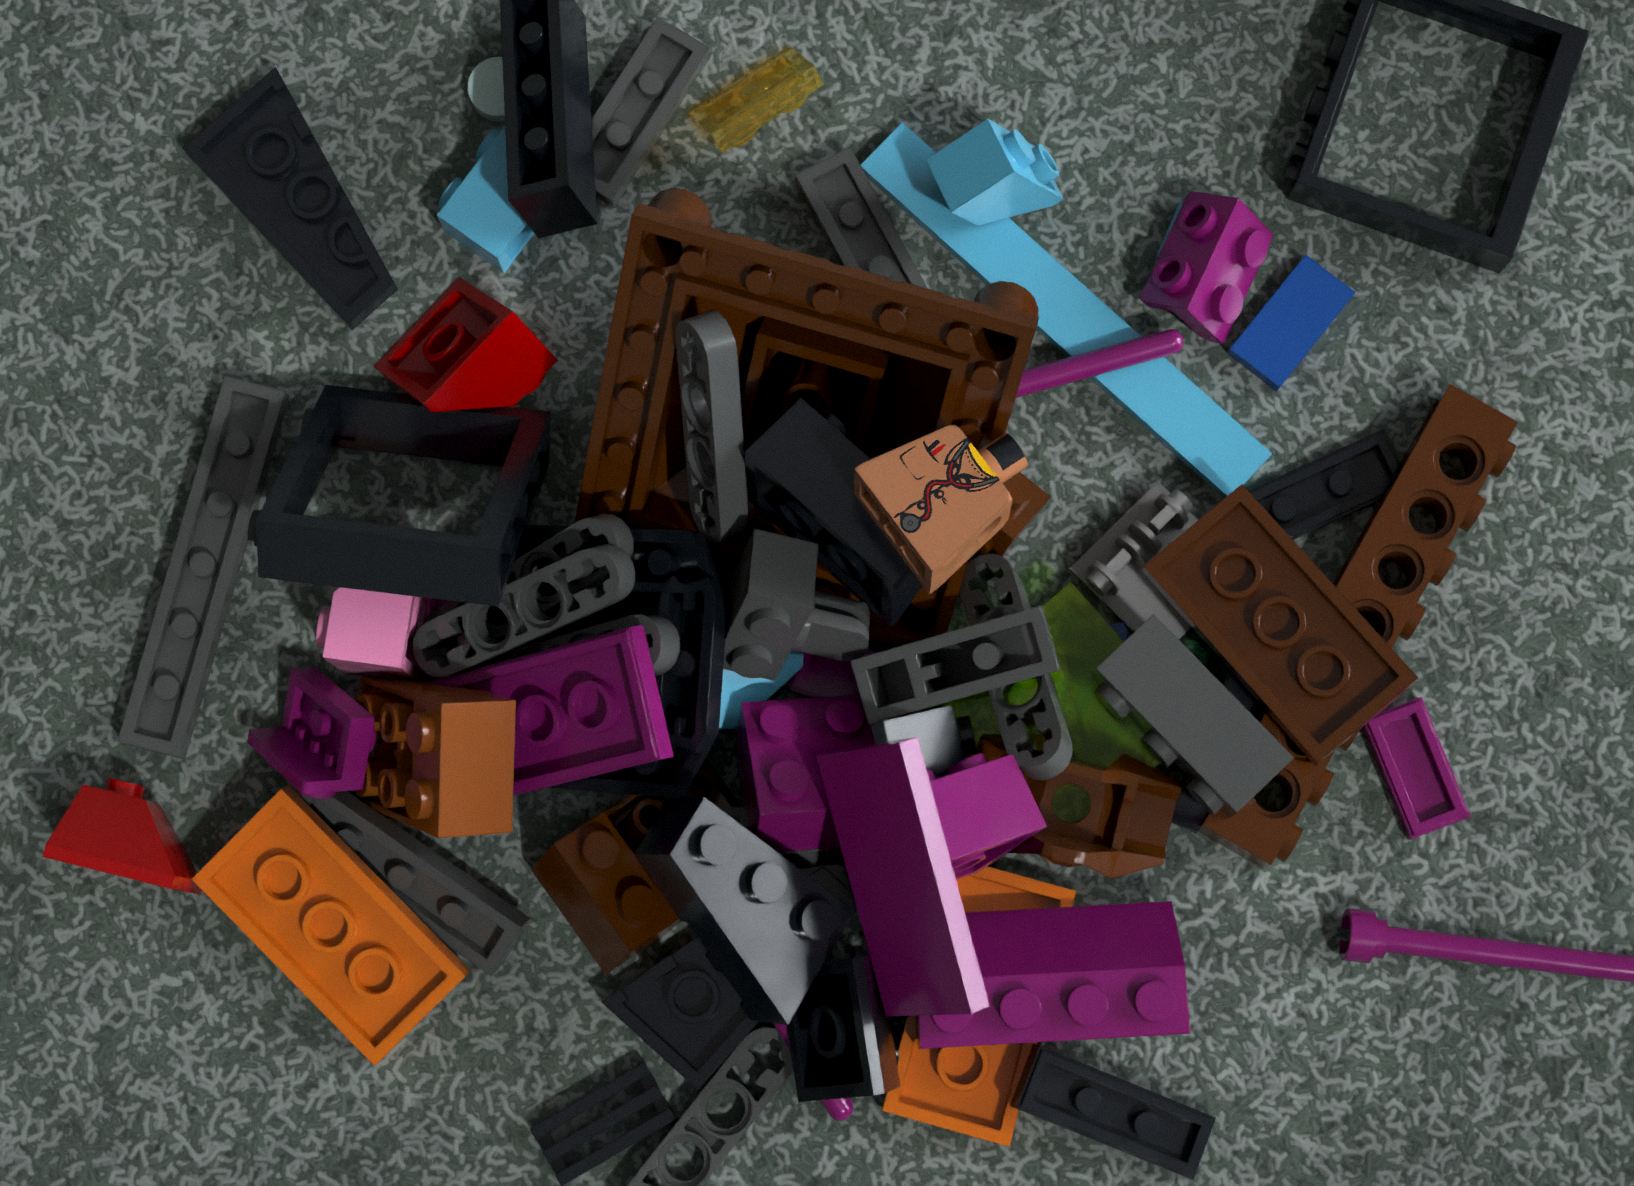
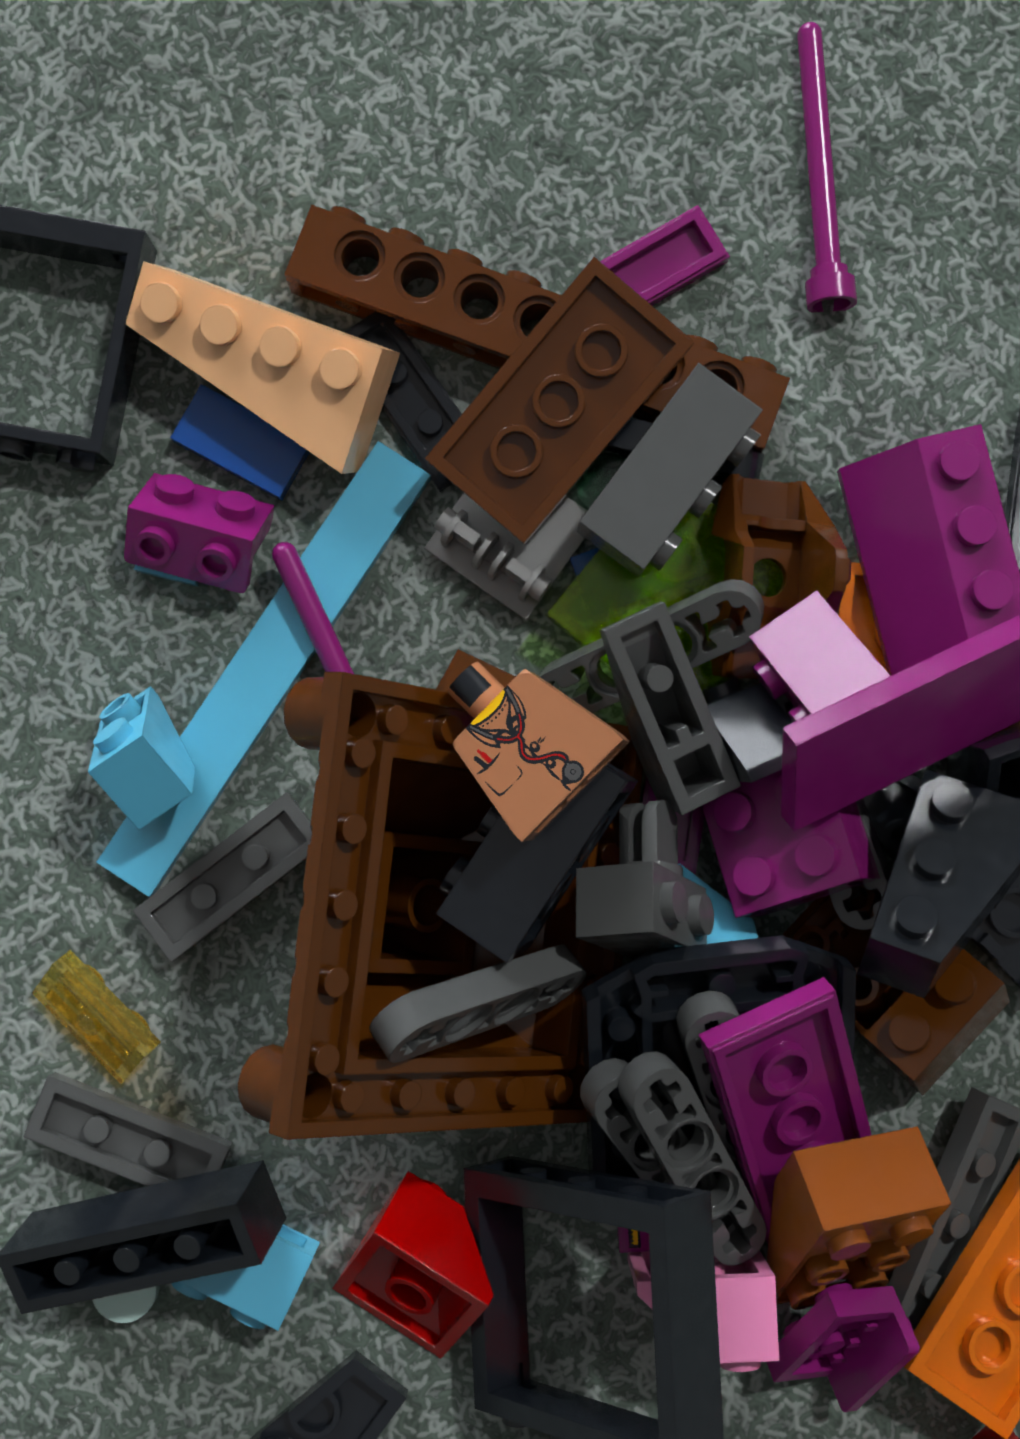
camera: 105 degrees left, 5 degrees up
none -> light nougat wedge [125,261,400,474]

